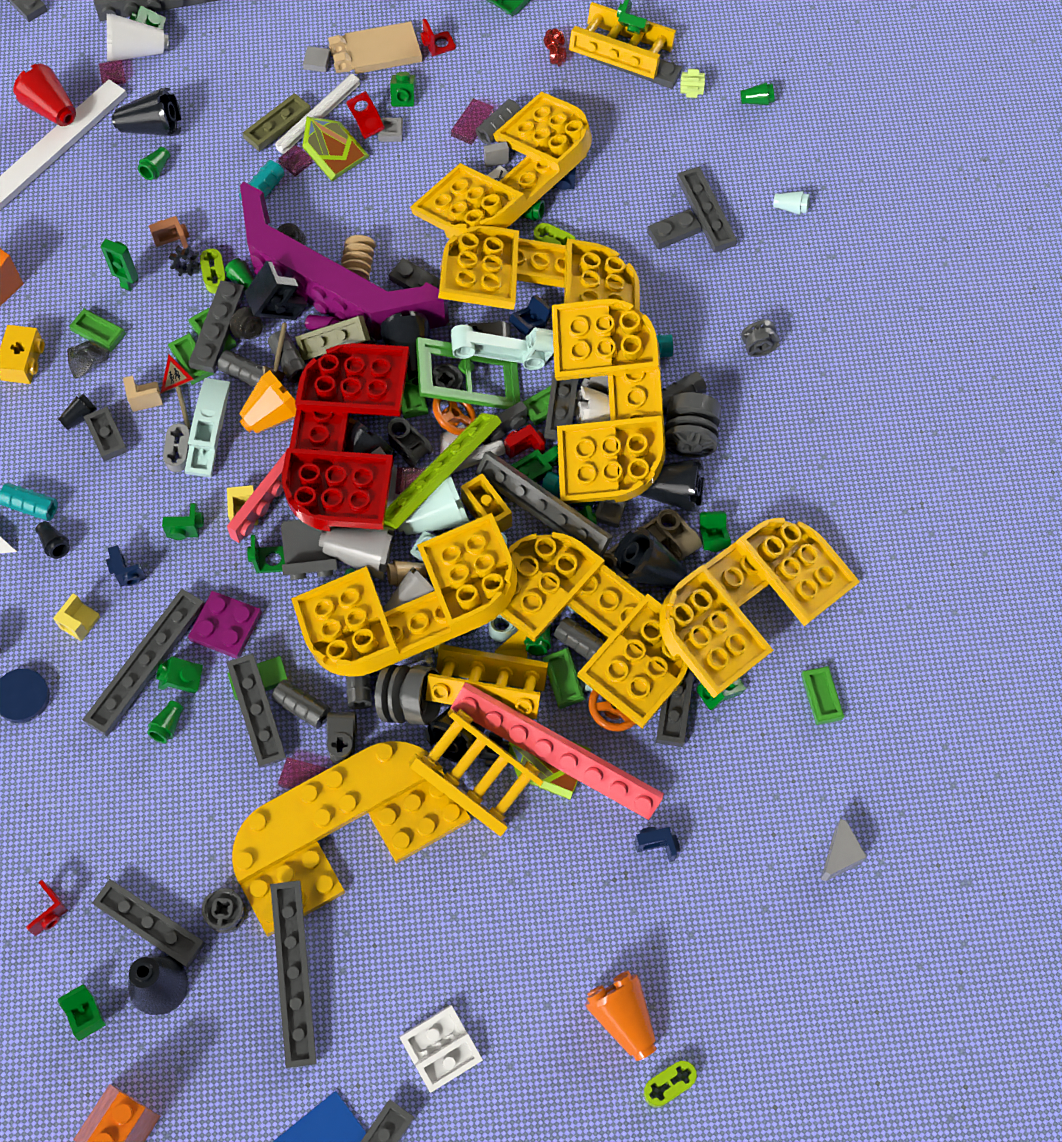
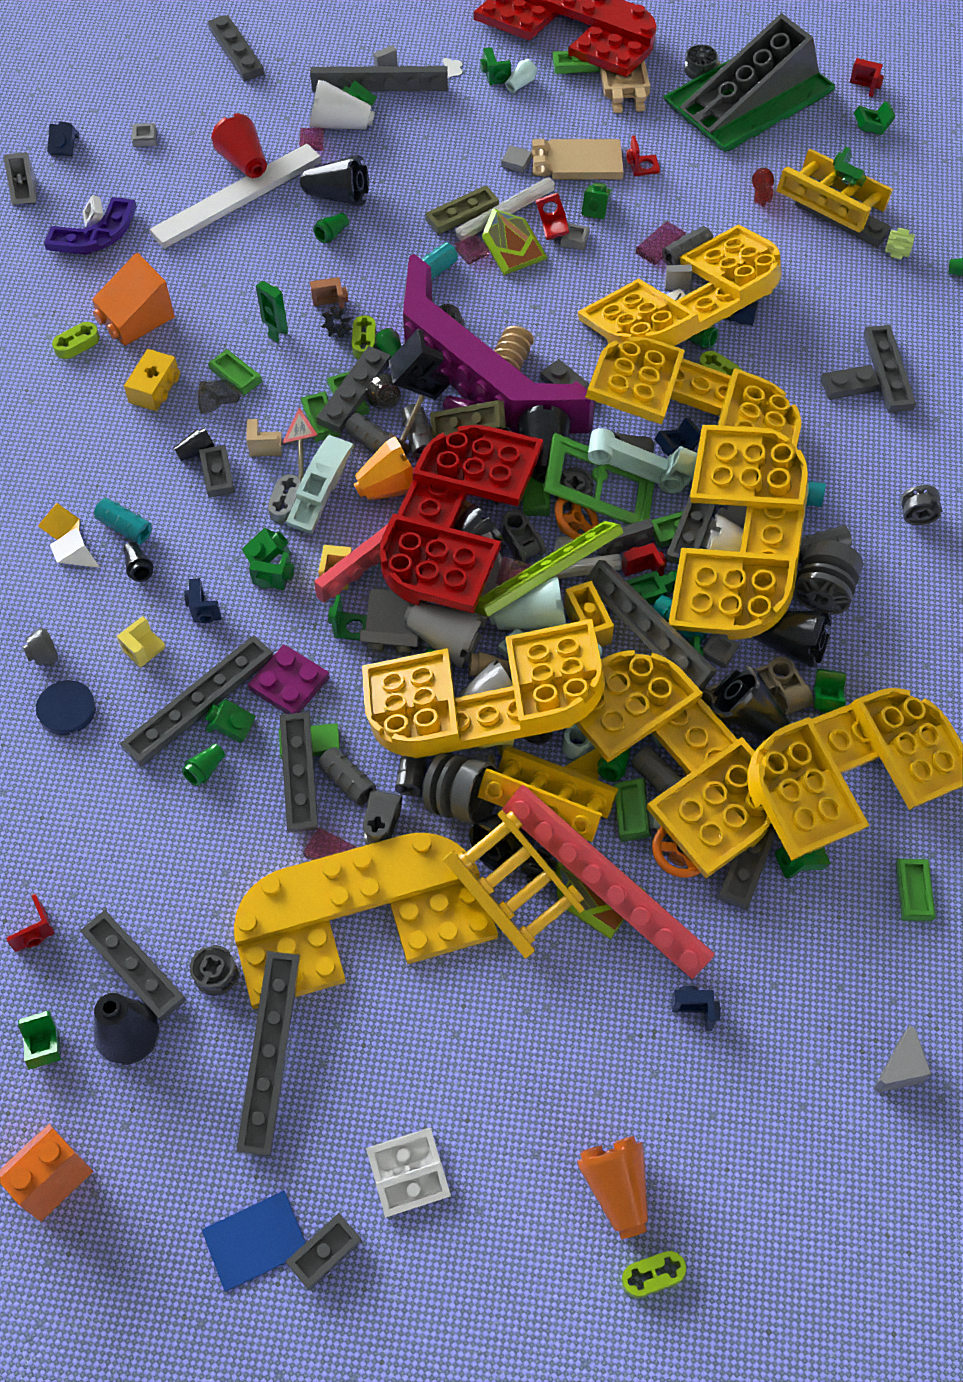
camera: 15 degrees right, 5 degrees down
none -> green bracket [242,528,291,564]

